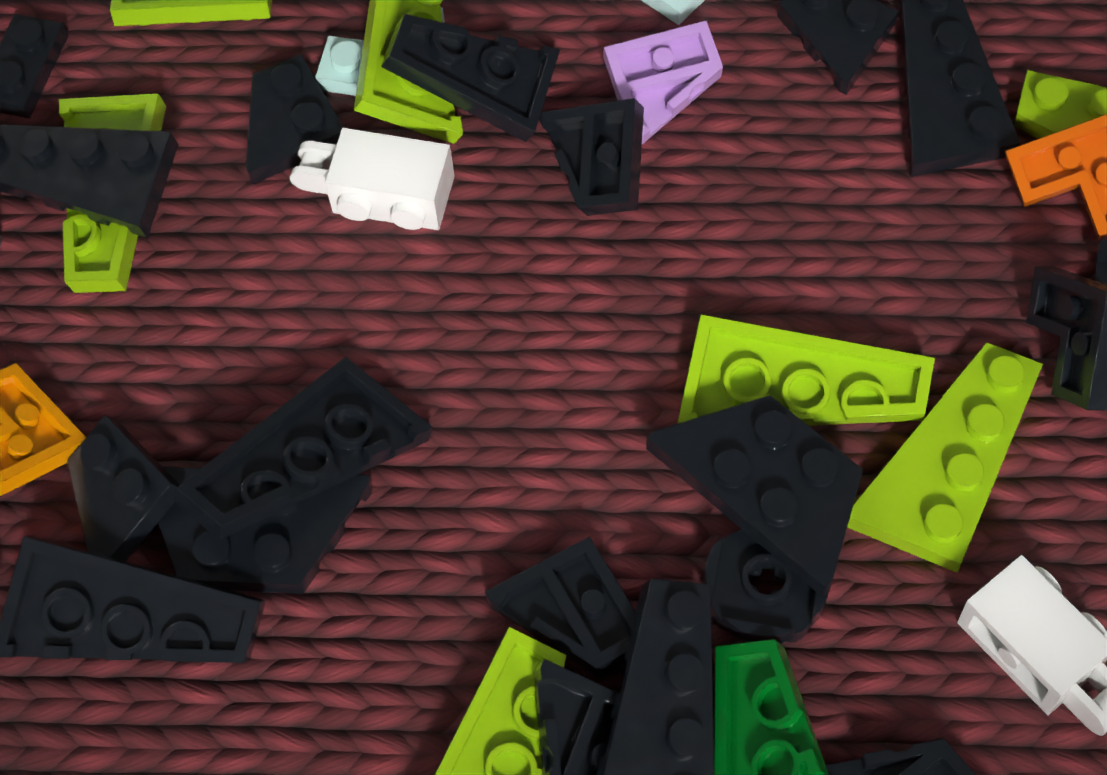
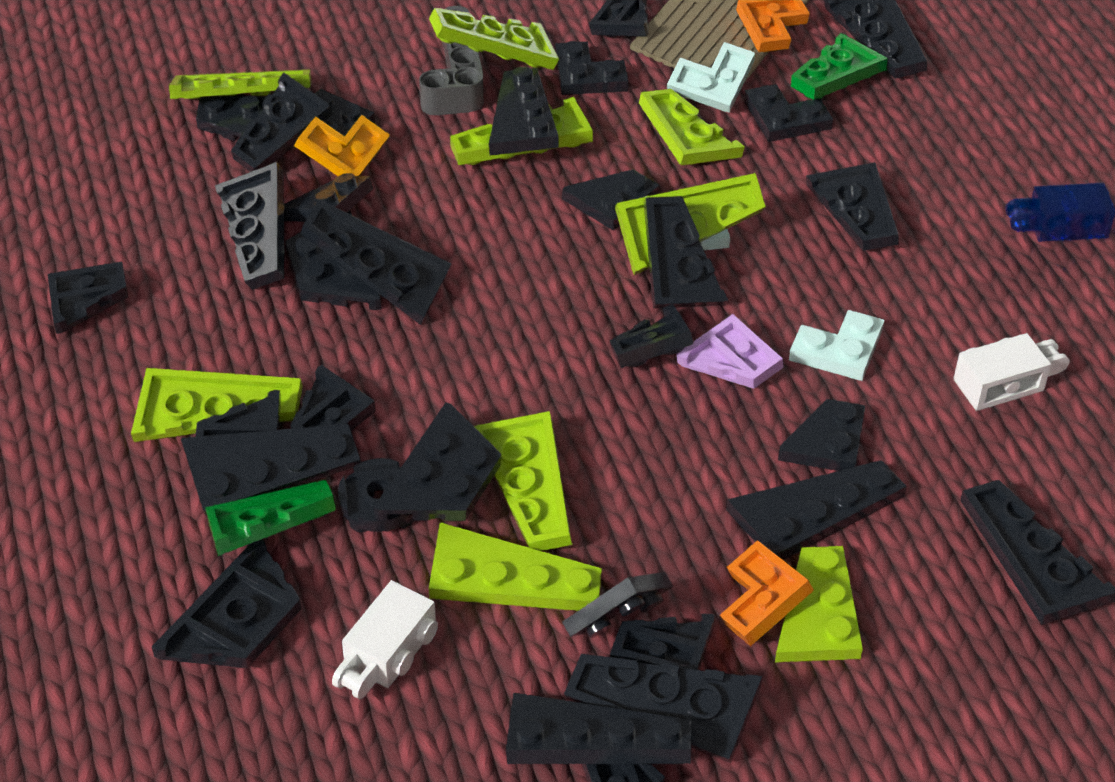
camera: 65 degrees right, 15 degrees down
white brick [290,128,455,230] -> none

